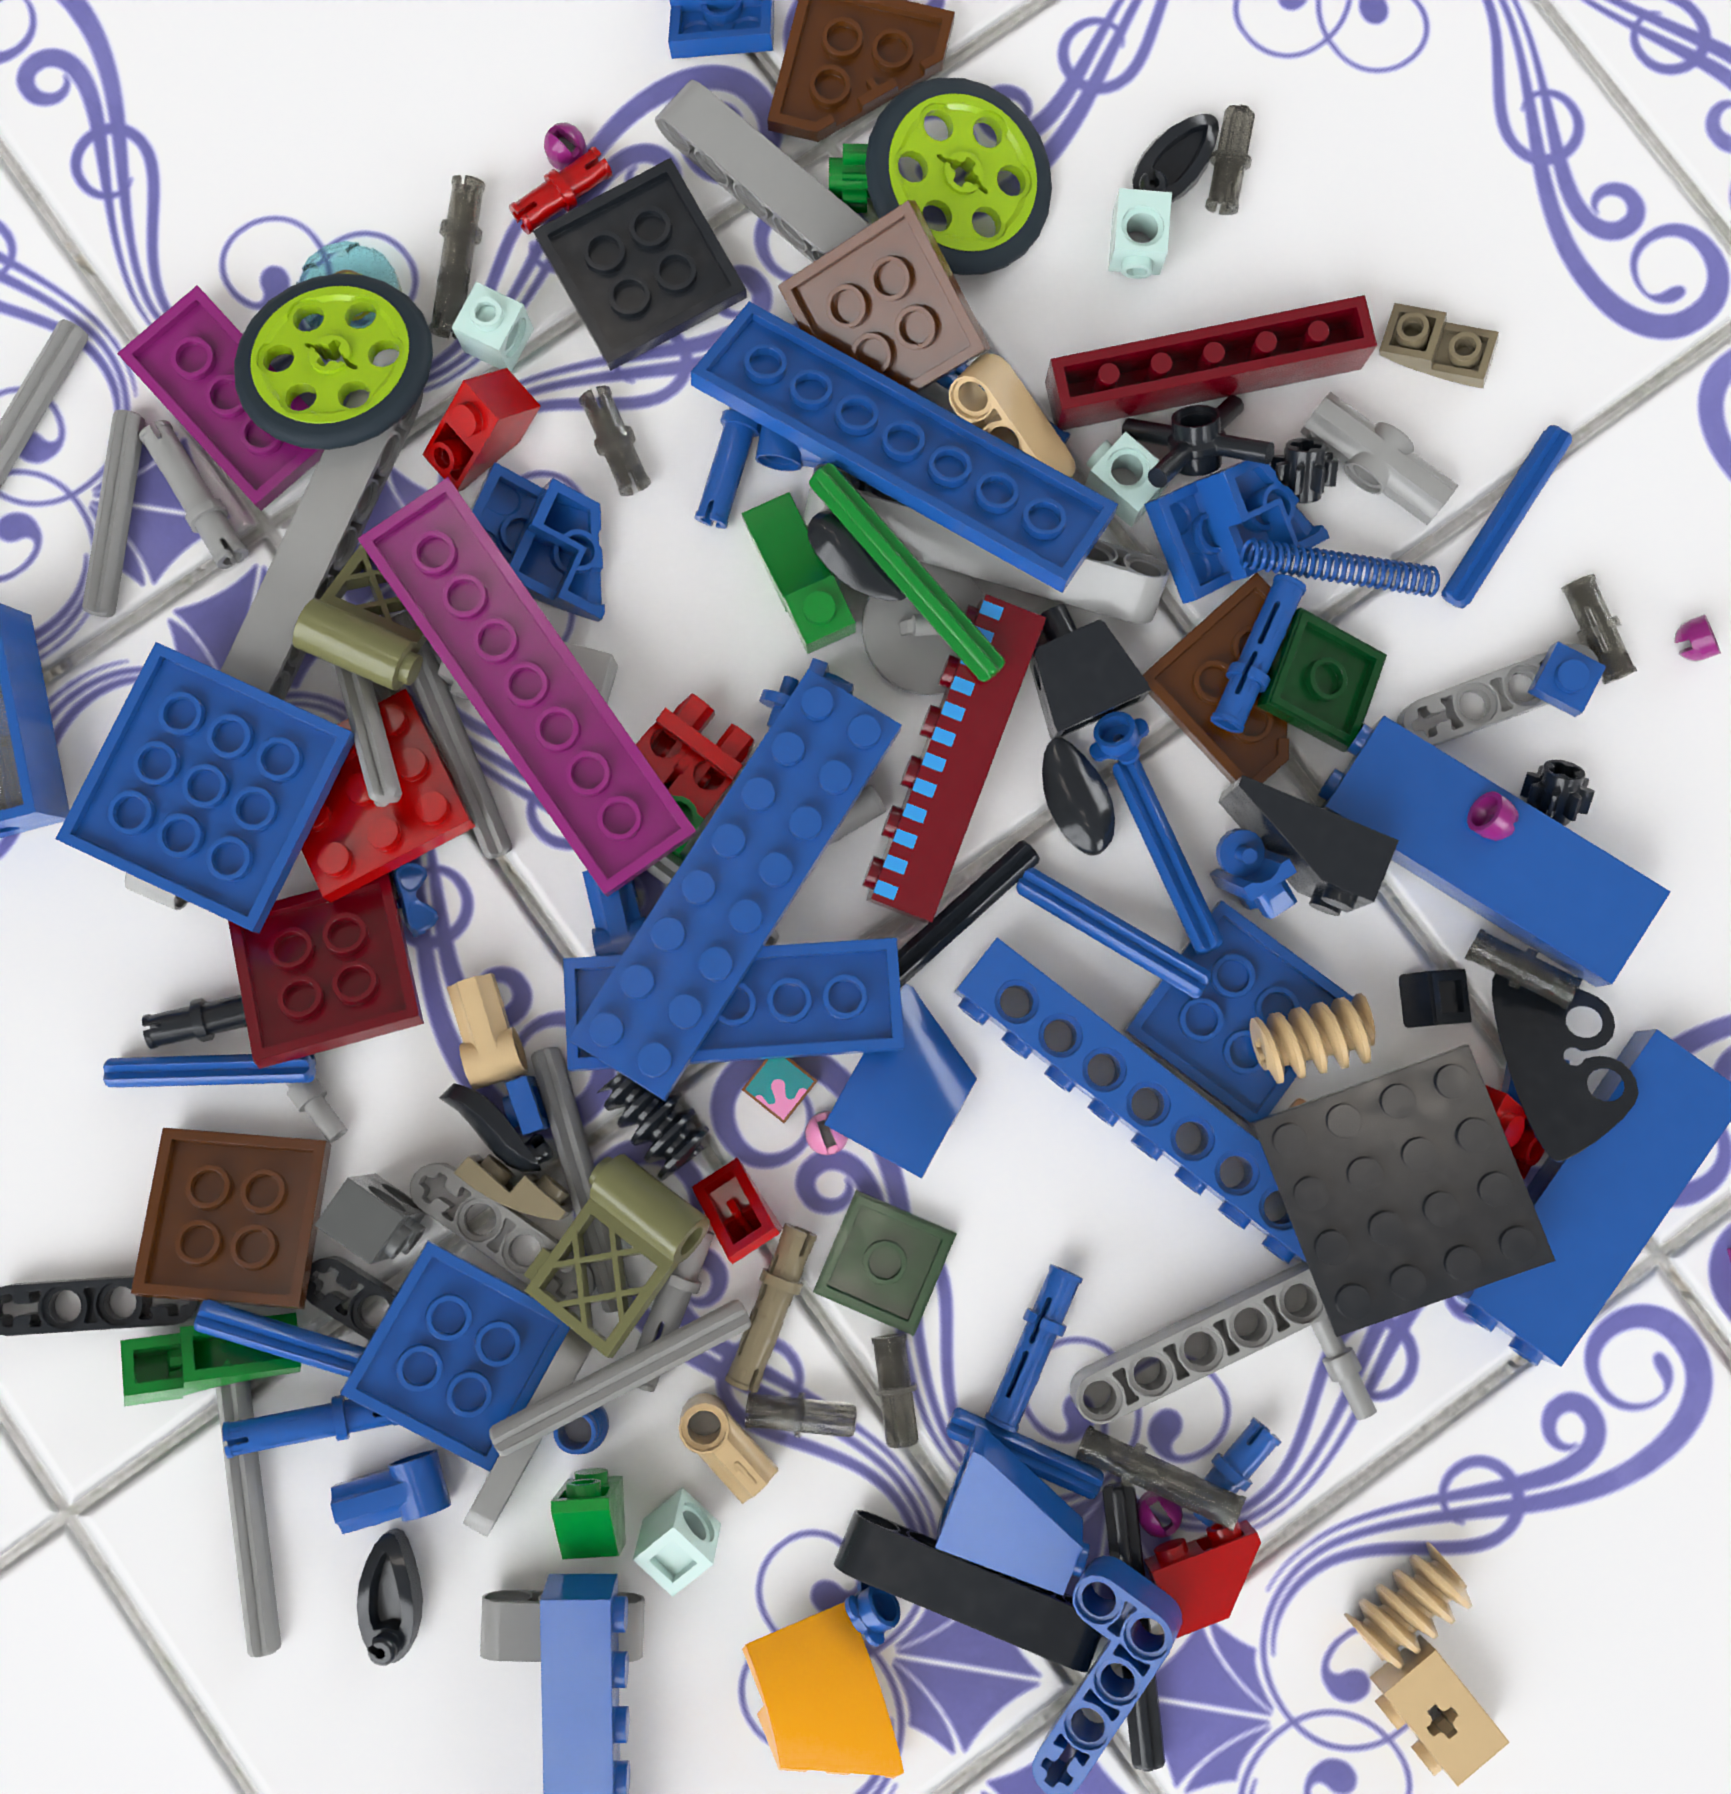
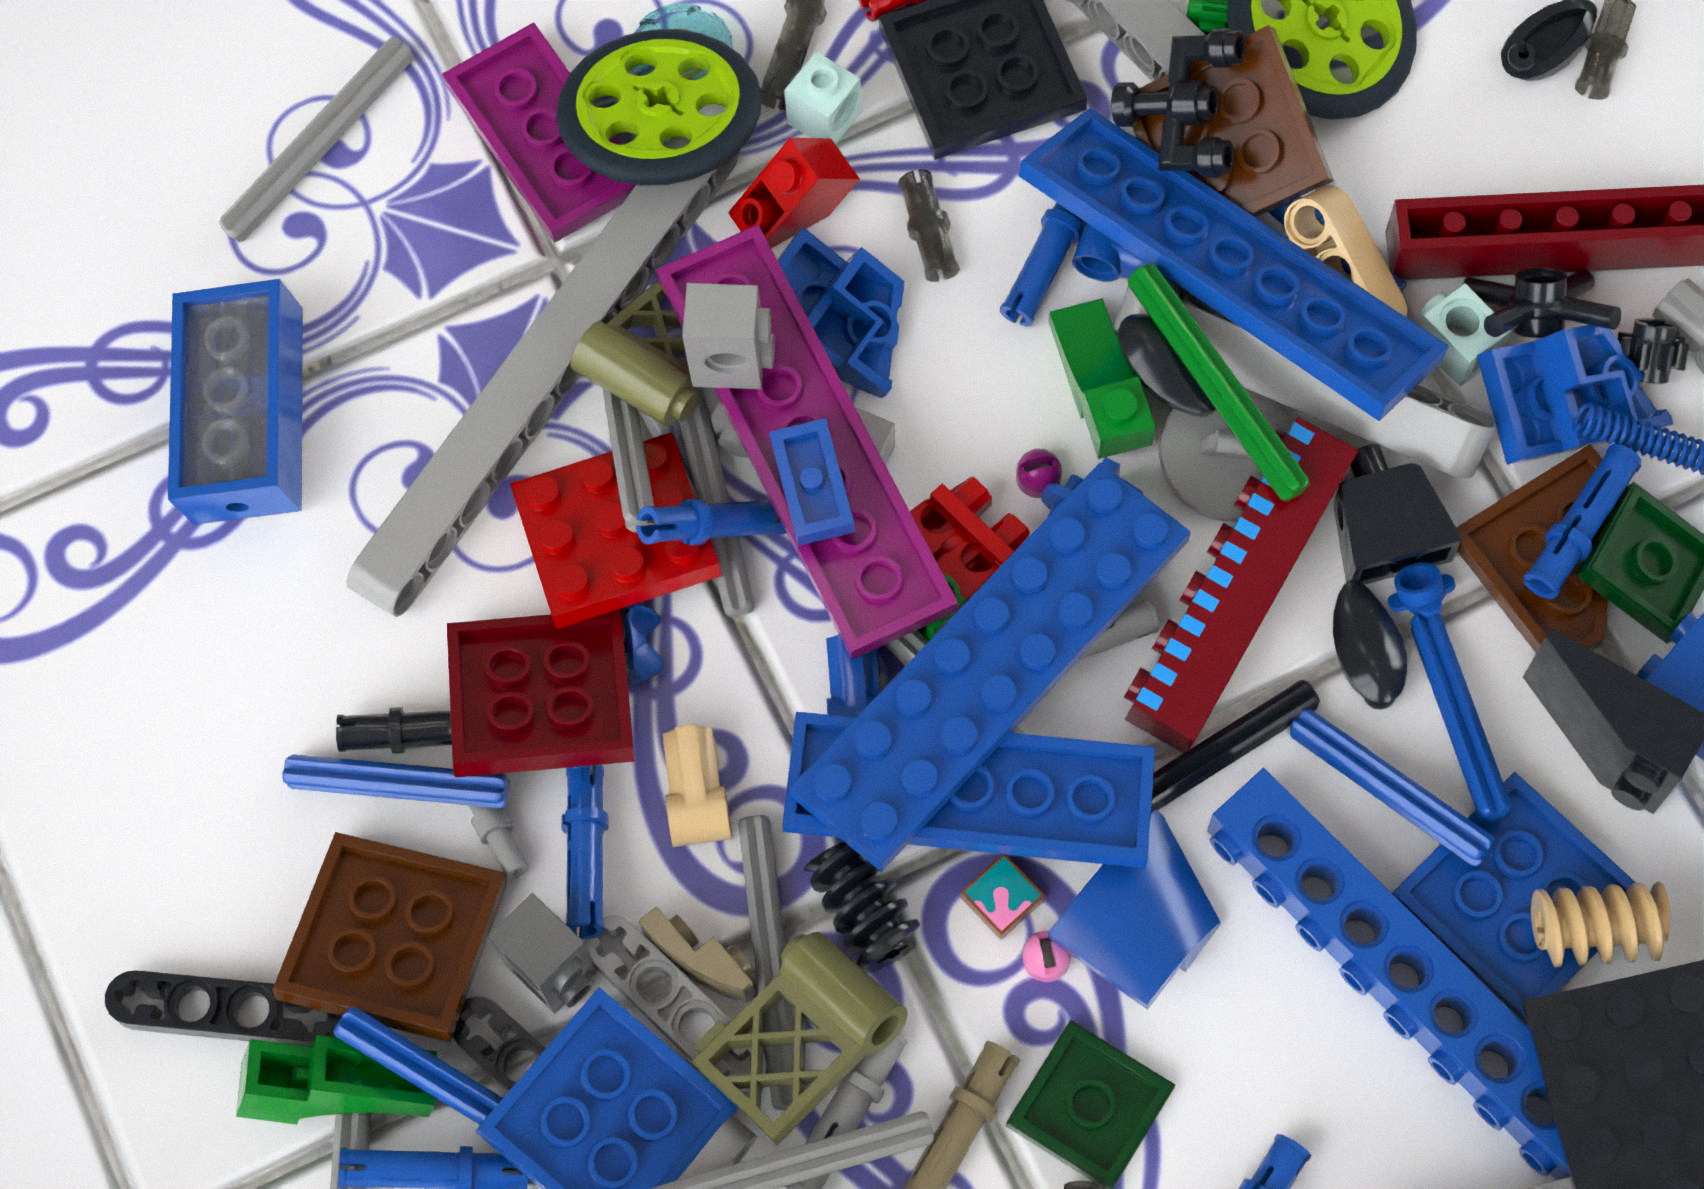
camera: 15 degrees right, 15 degrees down
blue plate [55,642,355,934] -> none
light grey axle [82,410,146,617] -> none
light grey pin [139,420,249,569] -> none
black arm [439,1083,554,1173] -> none
blue plate [502,1075,551,1135] -> none
red slope [692,1157,783,1265] -> none
light aqua brick [1108,188,1172,279] -> none
blue hips [1209,828,1298,919] -> none
none -> blue pin [561,765,609,939]
none -> blue pin [636,499,787,545]
none -> light grey brick [682,283,775,389]
none -> blue plate [769,418,855,546]
none -> magenta hinge [1016,448,1062,498]
none -> black piece [1111,28,1246,177]

